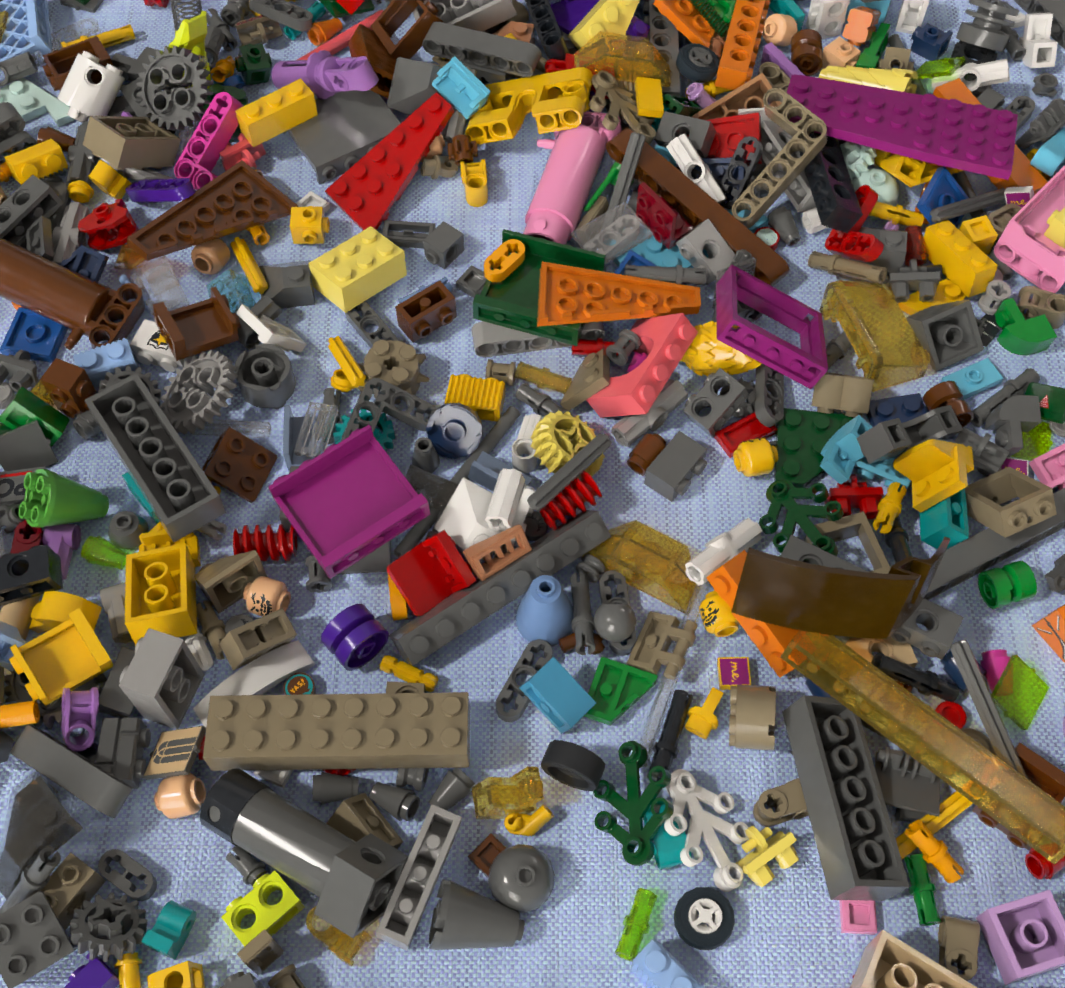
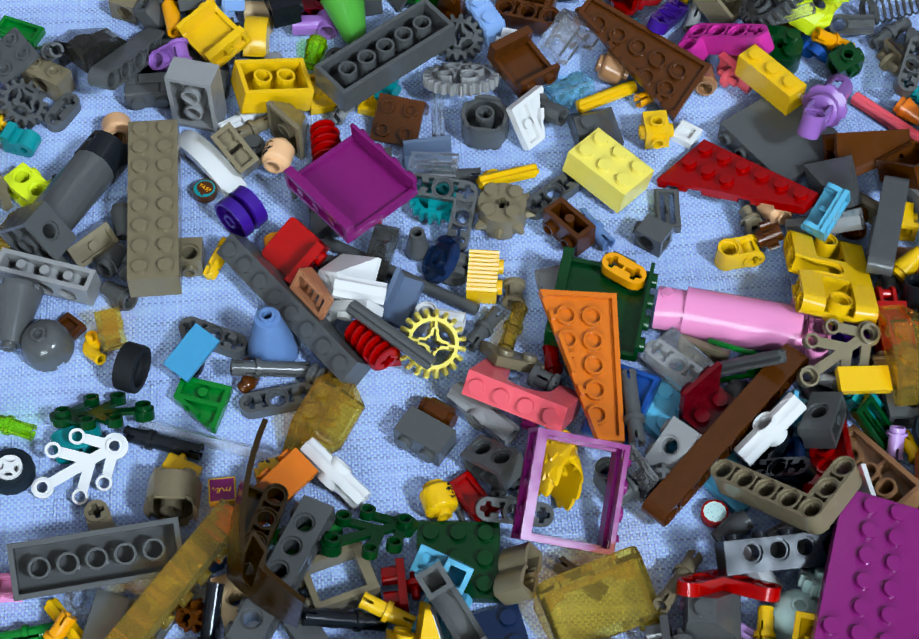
camera: 85 degrees right, 5 degrees down
piece [143,725,206,780] -> none
dark grey piece [593,603,636,643] -> none
dark tan plate [626,612,698,680] -> none
light yellow hips [736,826,799,887] -> none

